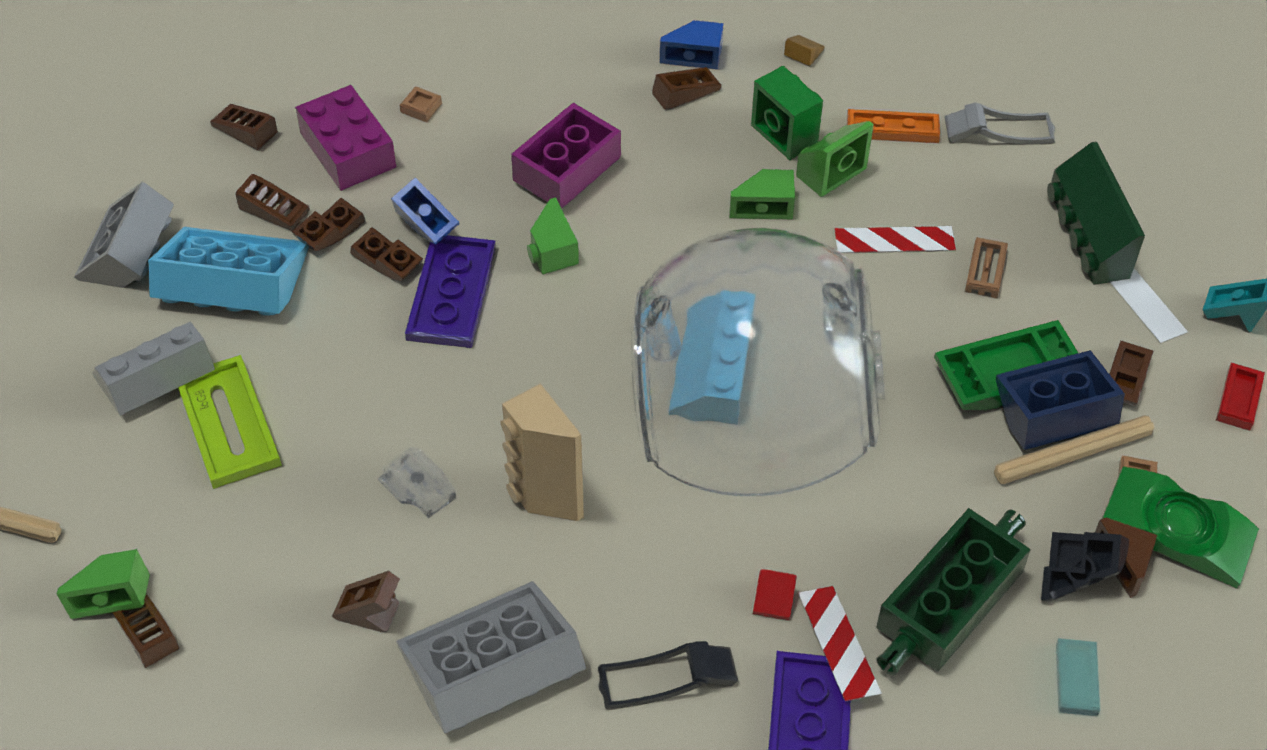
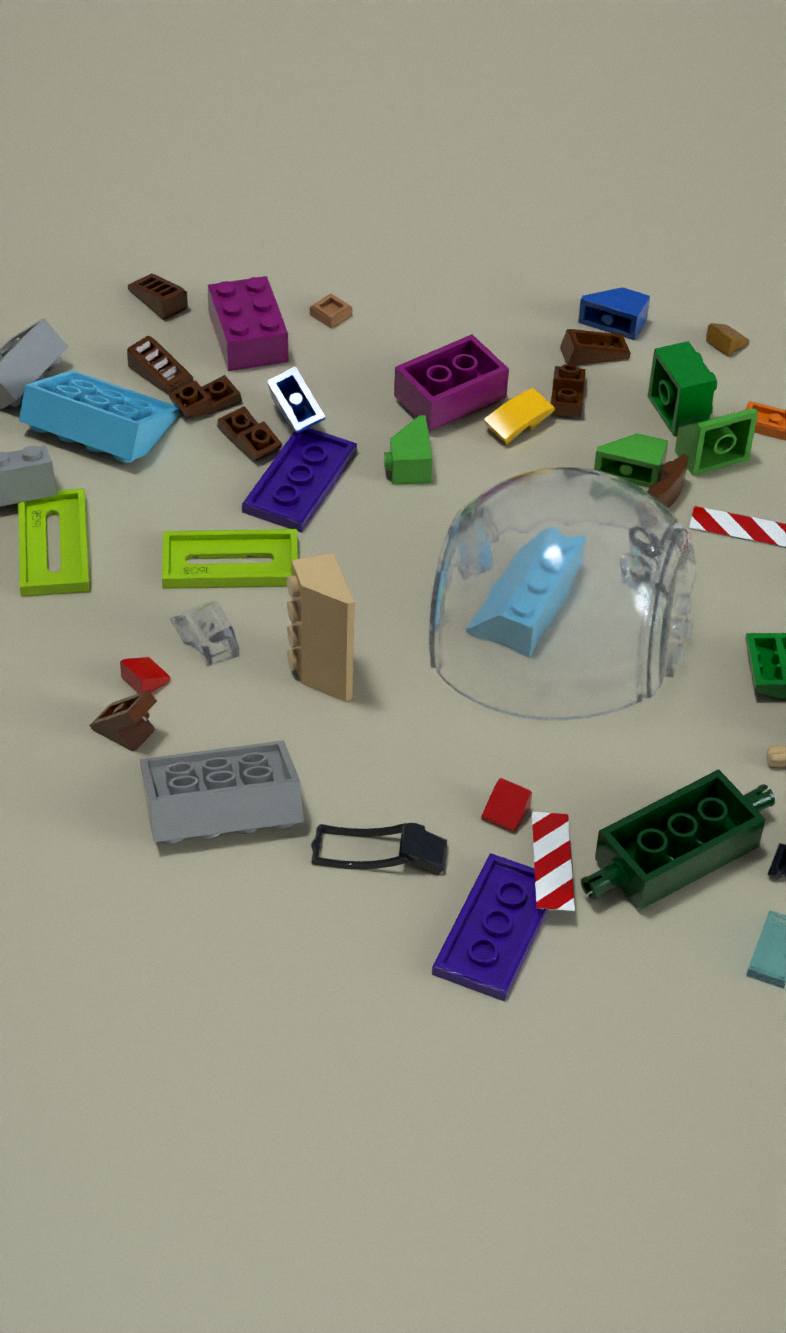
camera: 15 degrees right, 5 degrees down
none -> red slope [120,657,171,693]
none -> lime piece [162,529,298,588]
none -> yellow slope [484,388,555,445]
none -> reddish brown slope [551,364,586,417]
none -> reddish brown slope [645,454,689,520]

